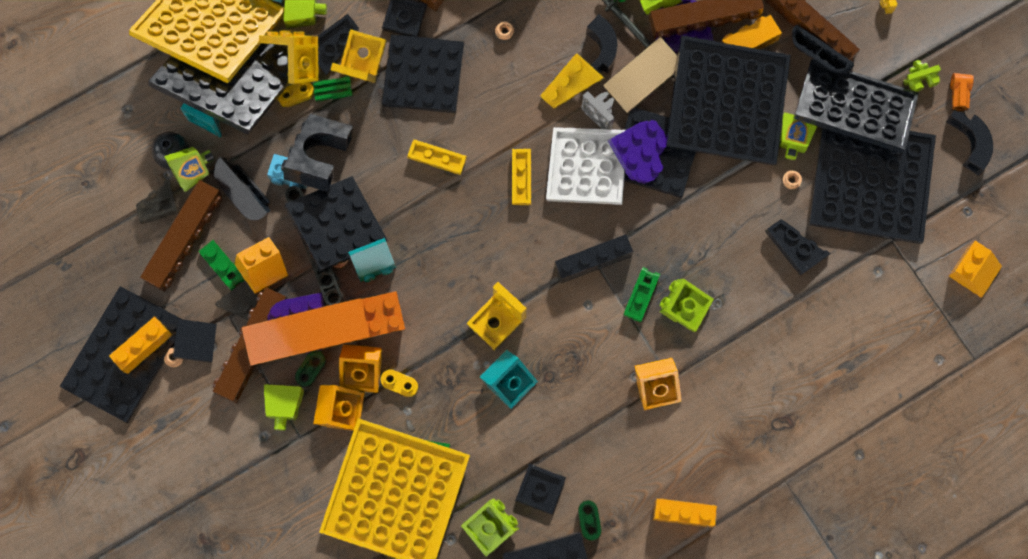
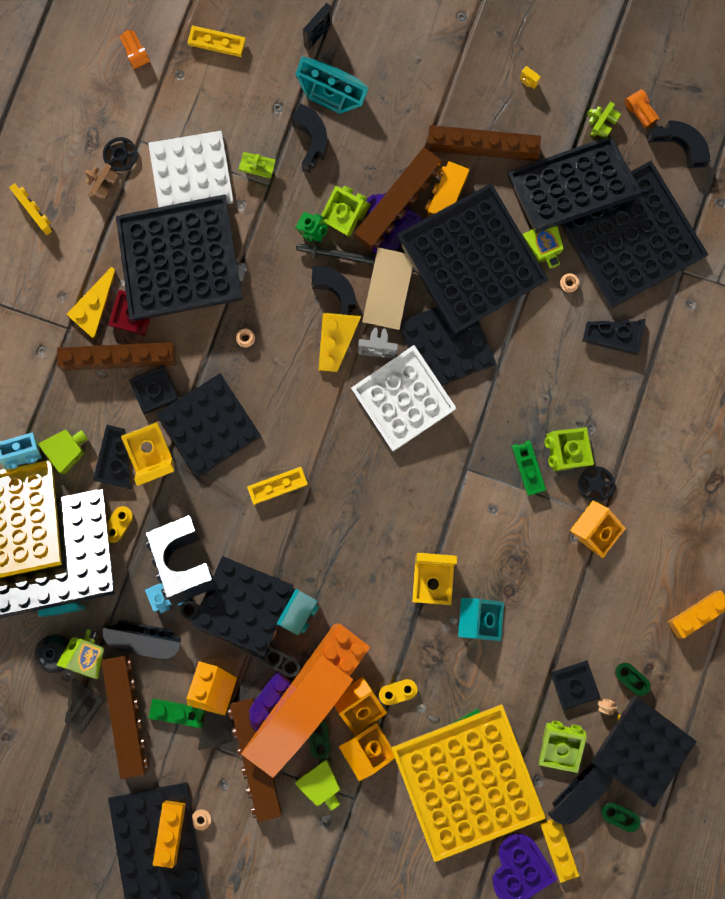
camera: 40 degrees left, 5 degrees up
black tile [172,319,217,363] -> none
yellow bracket [259,31,318,84] -> none
green tile [313,76,353,102] -> none
yellow plate [512,149,531,205] -> none
black brick [554,234,634,284] -> none
dark purple plate [608,120,667,184] -> none
black brick [792,25,854,73] -> none
none -> black wheel [578,466,615,502]
none -> light nougat plate [598,699,618,715]

